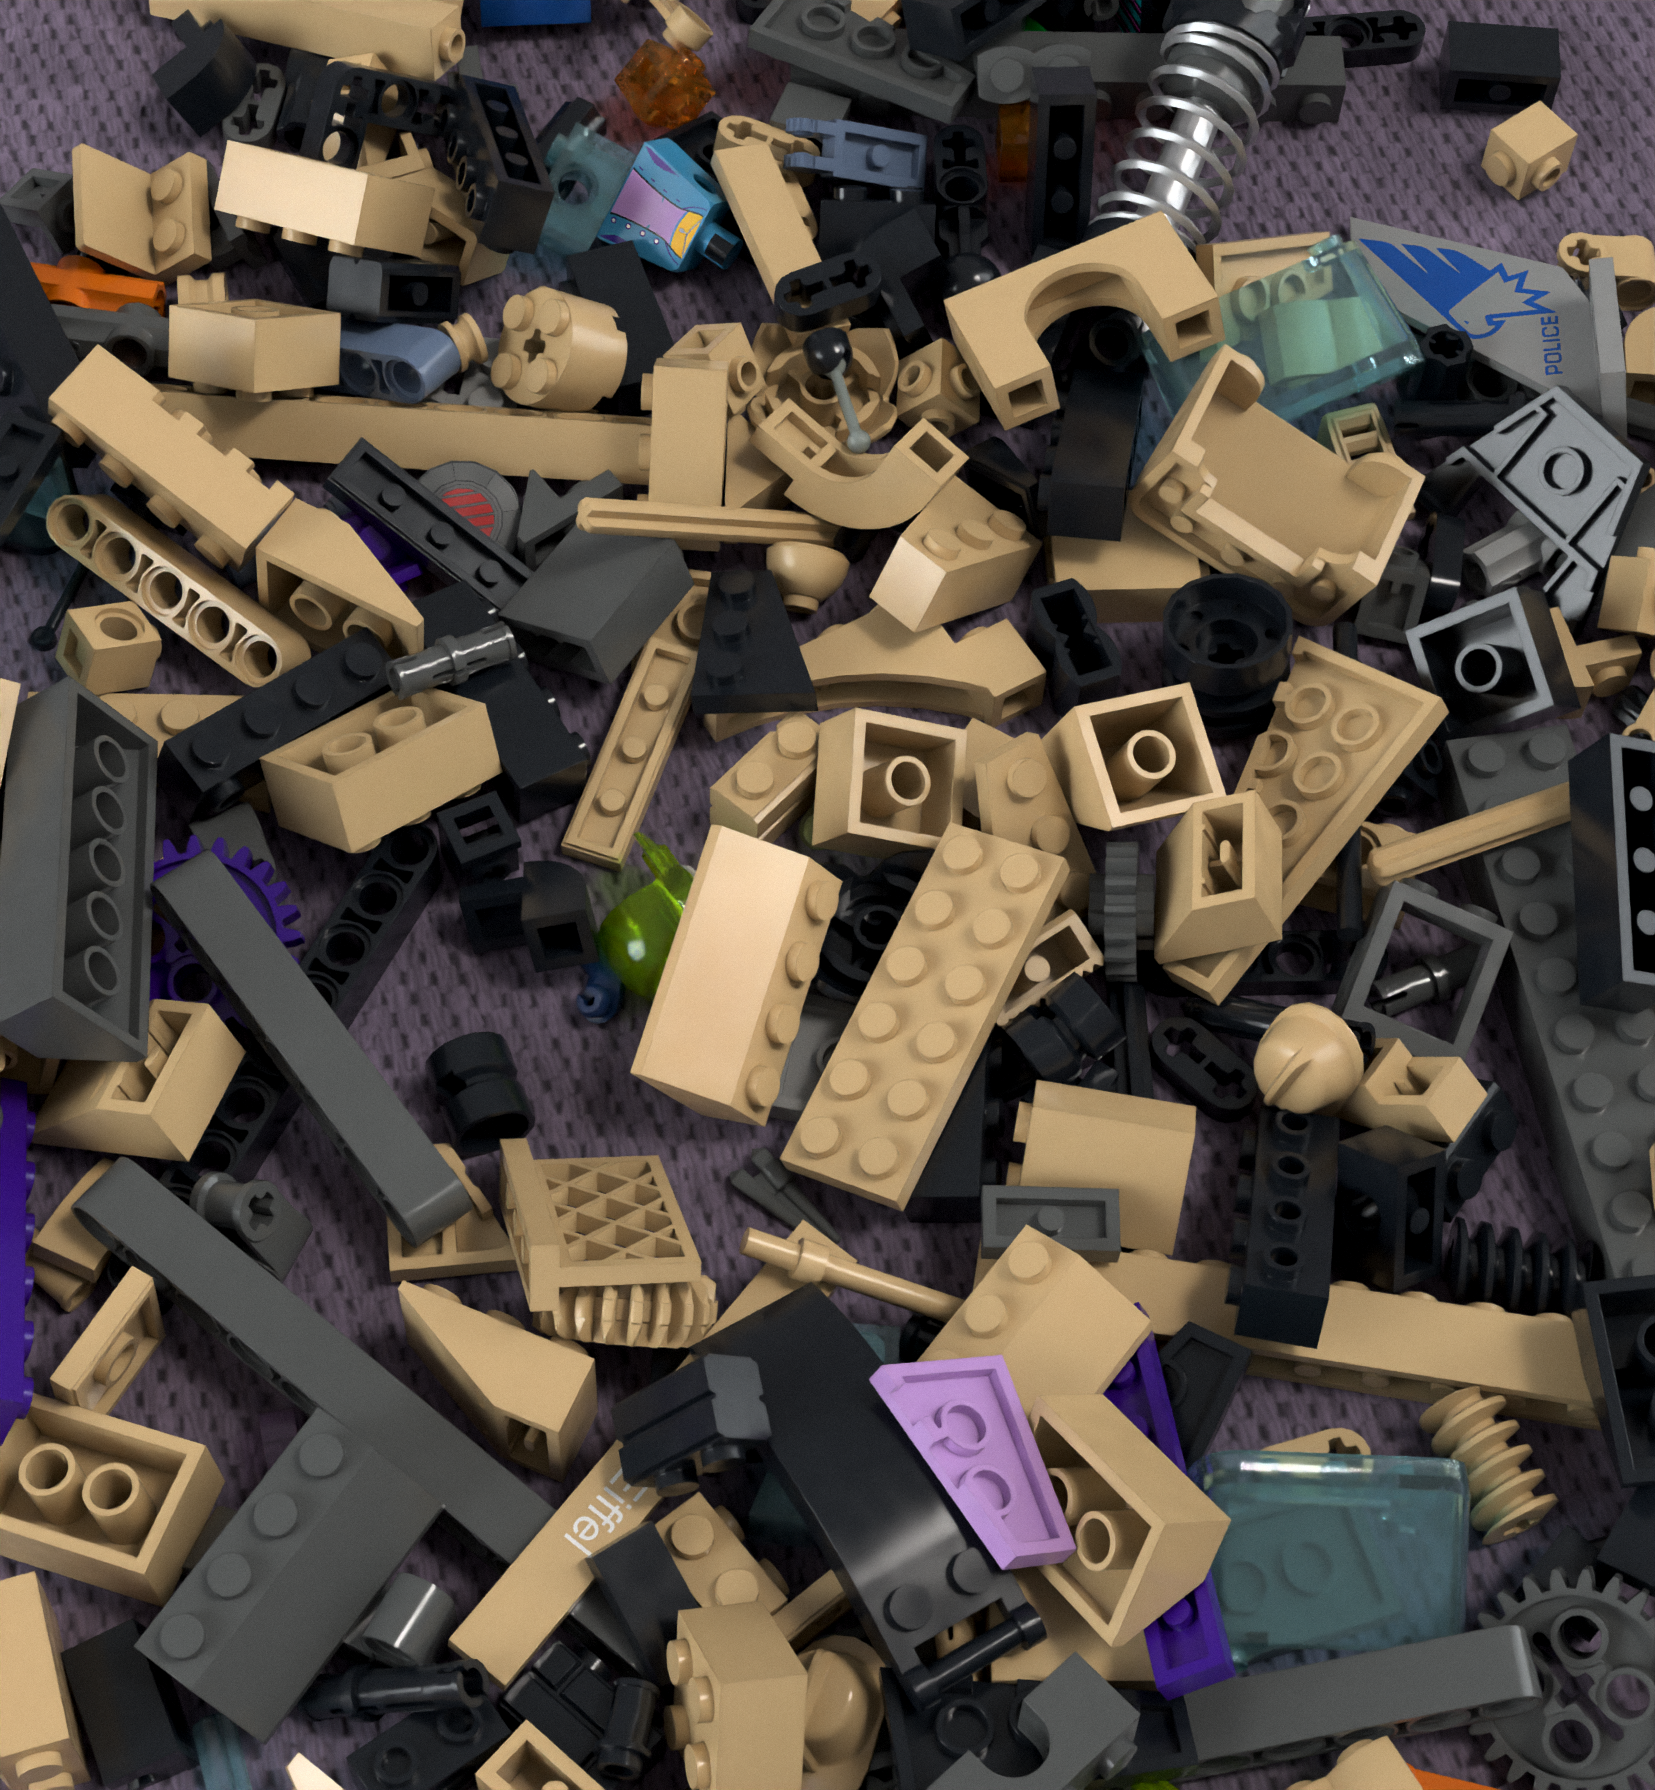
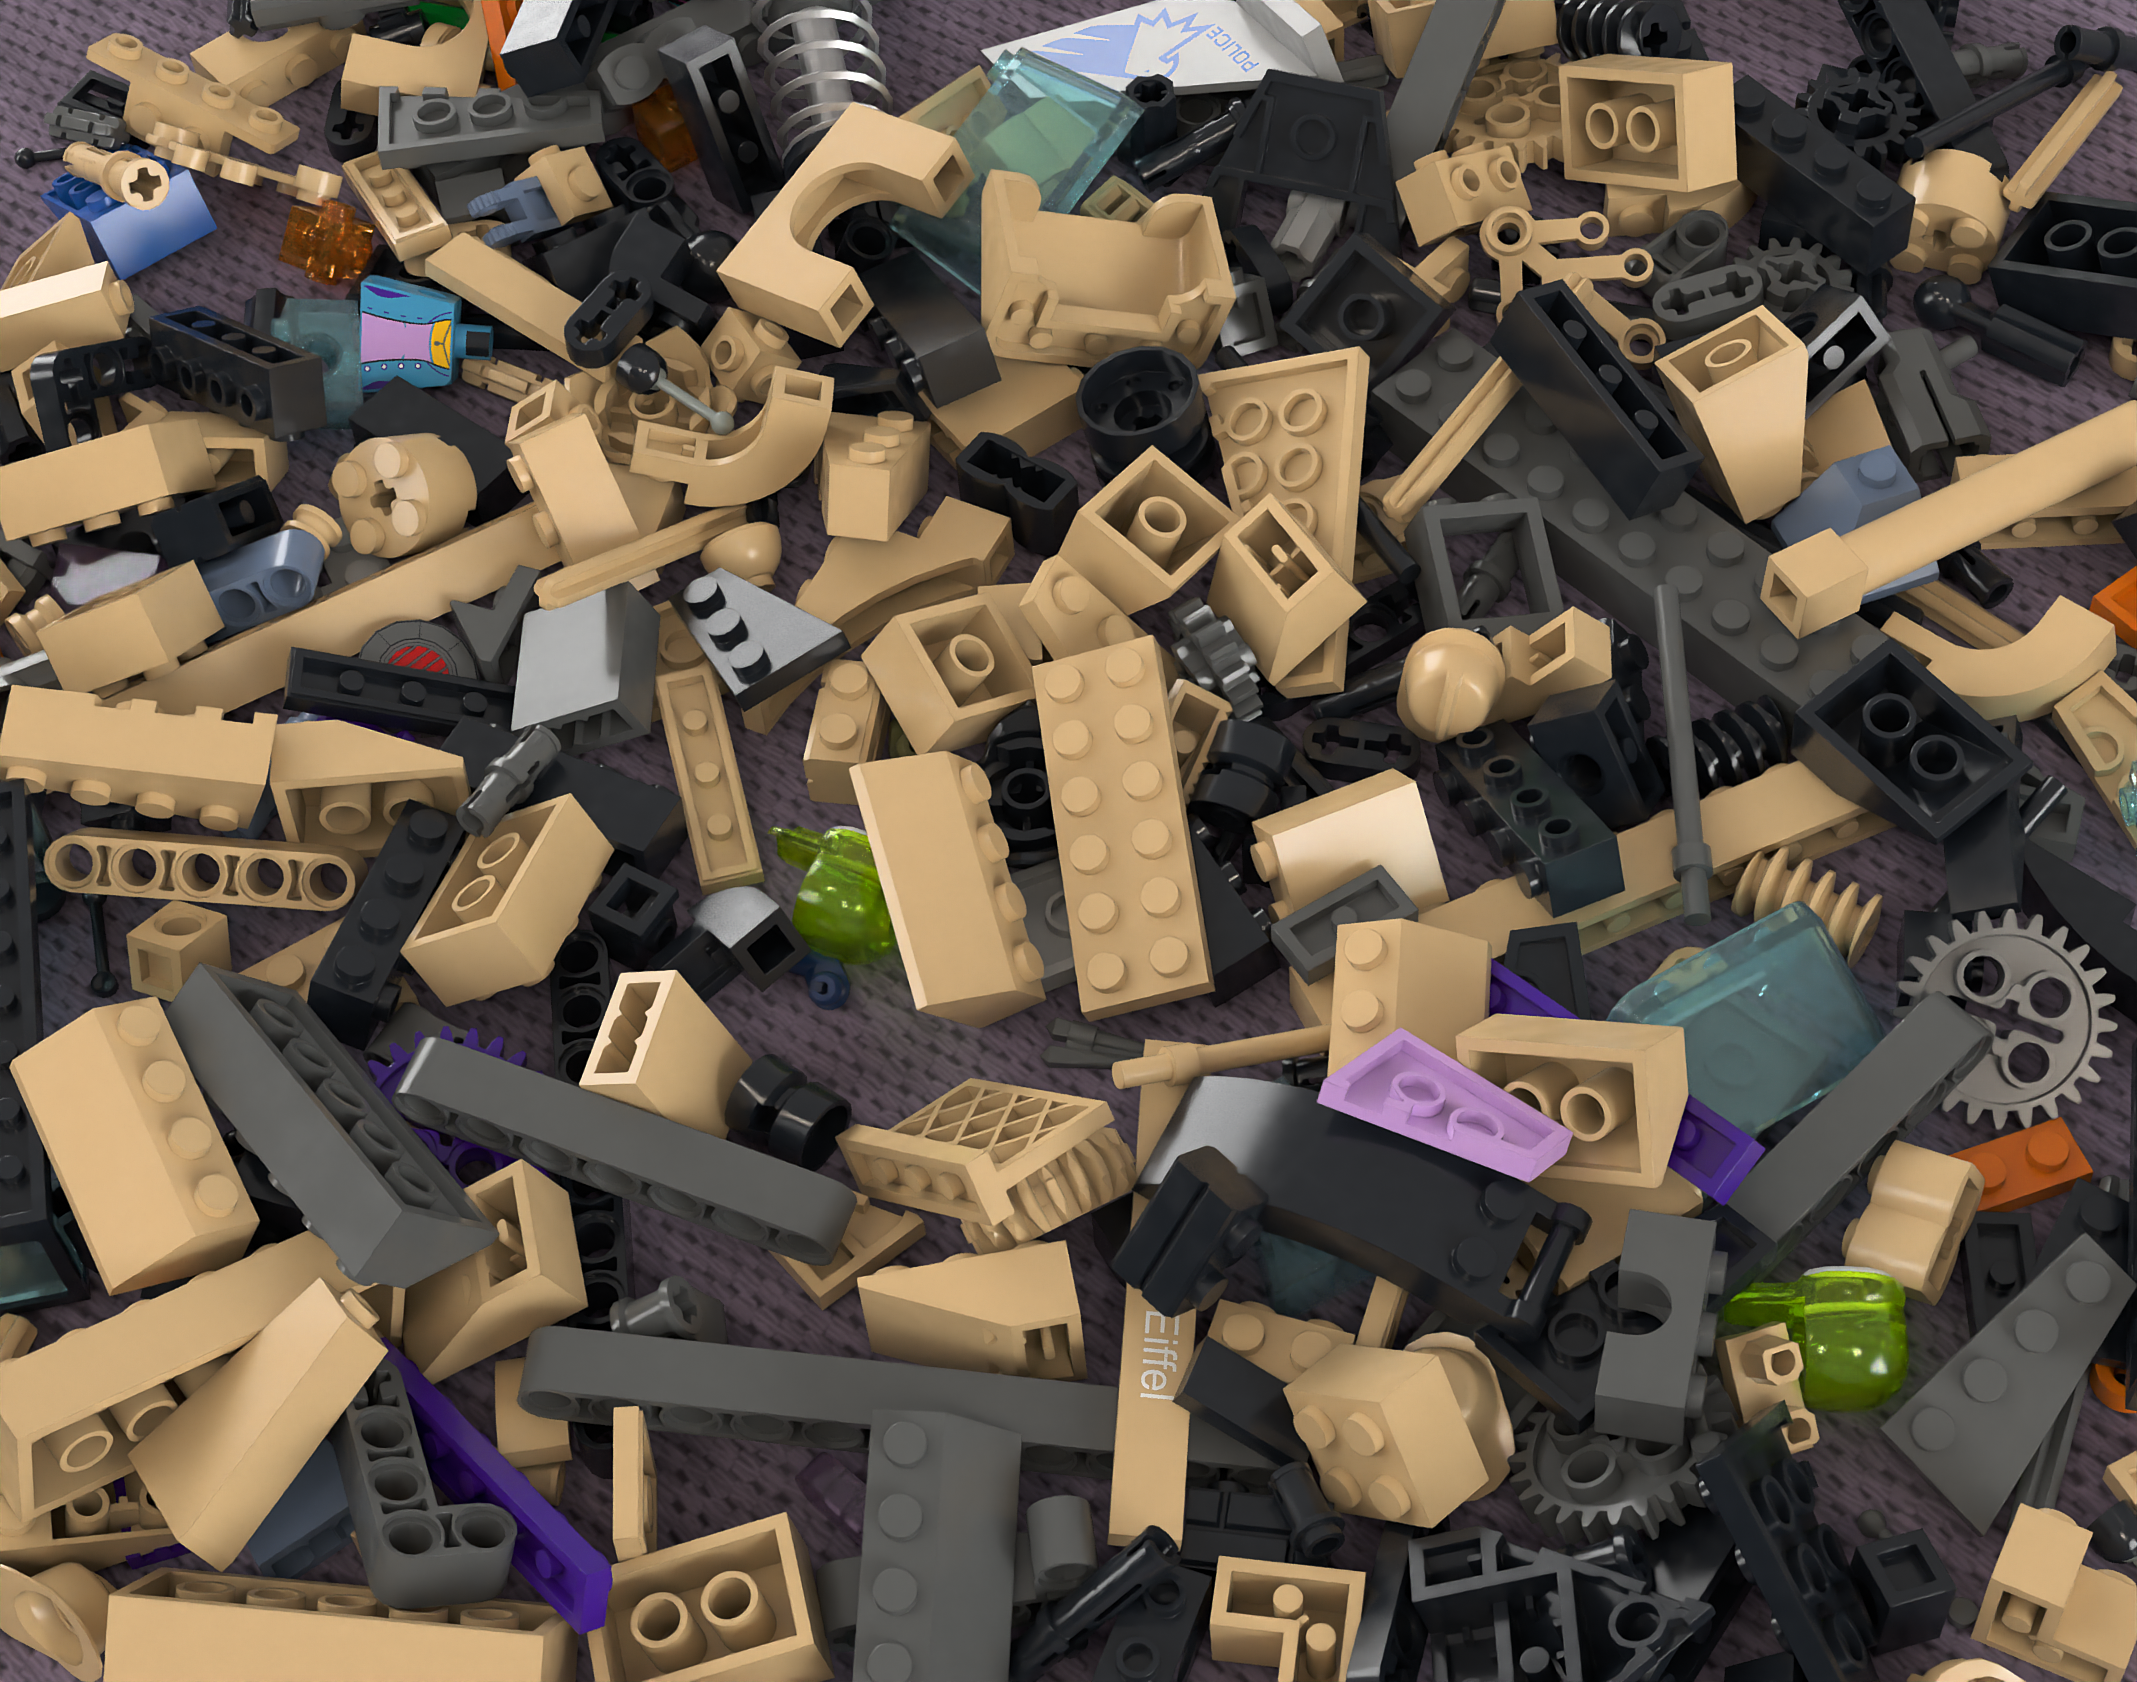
camera: 25 degrees left, 5 degrees down
none -> tile [50,543,169,607]
none -> tan tile [341,151,452,262]
none -> tan axle [461,356,565,403]
none -> tan bracket [514,145,614,226]
none -> tan brick [579,970,753,1140]
none -> dark grey bar [1653,584,1713,926]

